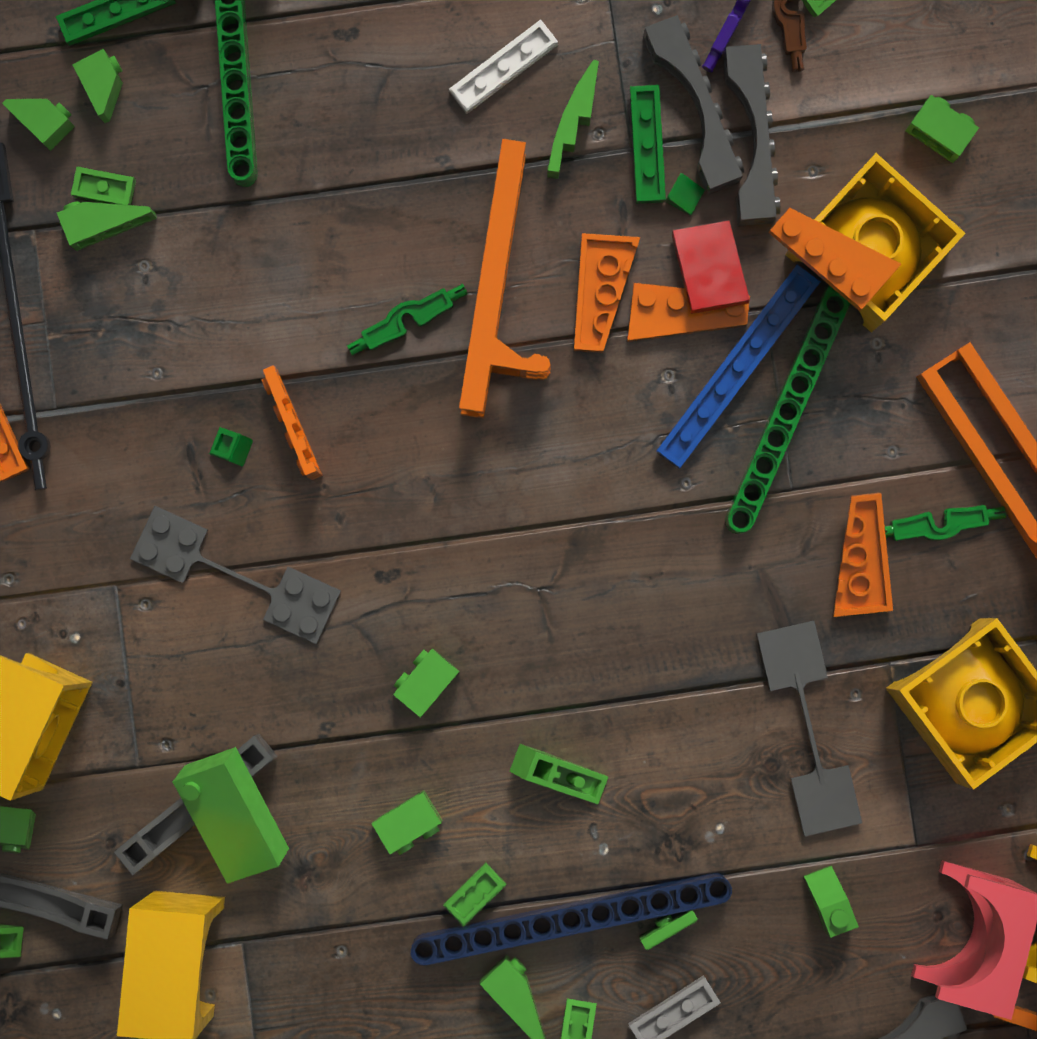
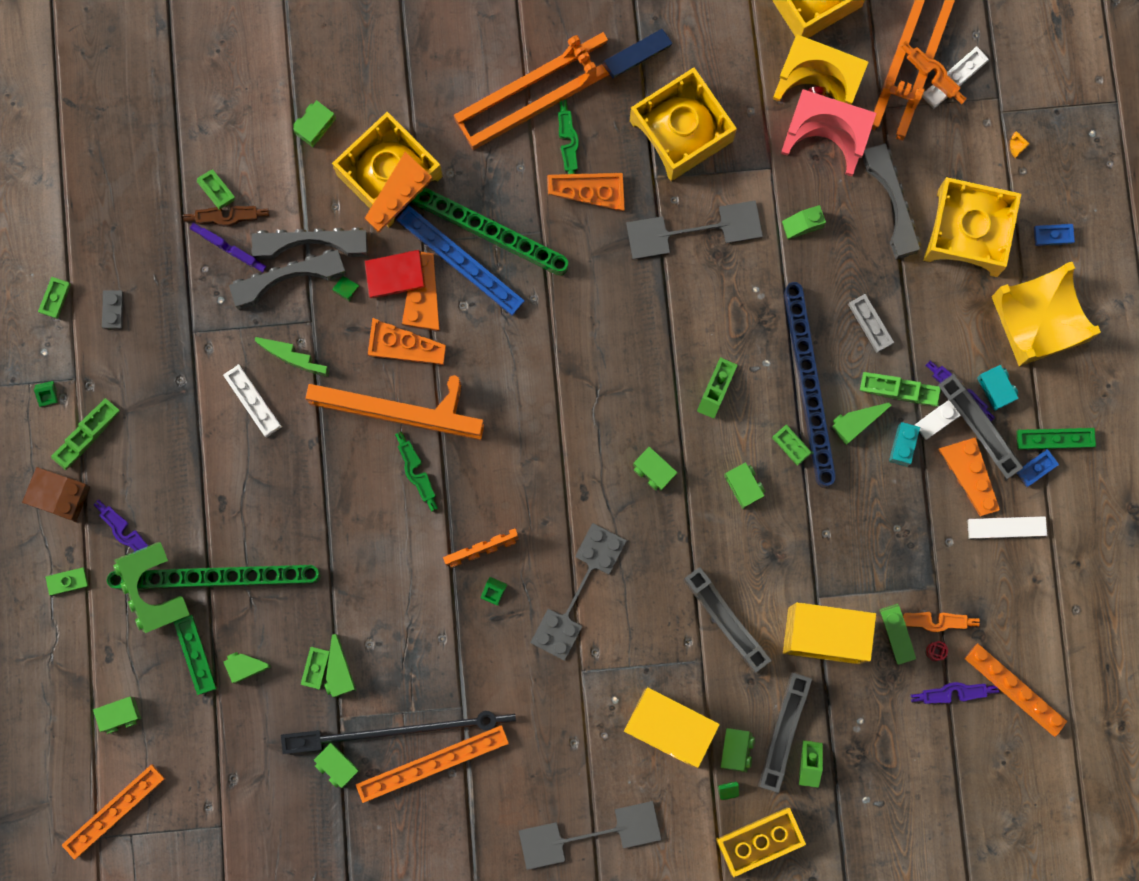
camera: 90 degrees left, 5 degrees down
bright green slope [2,99,75,151] -> none
bright green brick [172,747,289,884] -> none
green plate [630,85,666,204] -> none
bright green plate [639,910,698,950] -> none

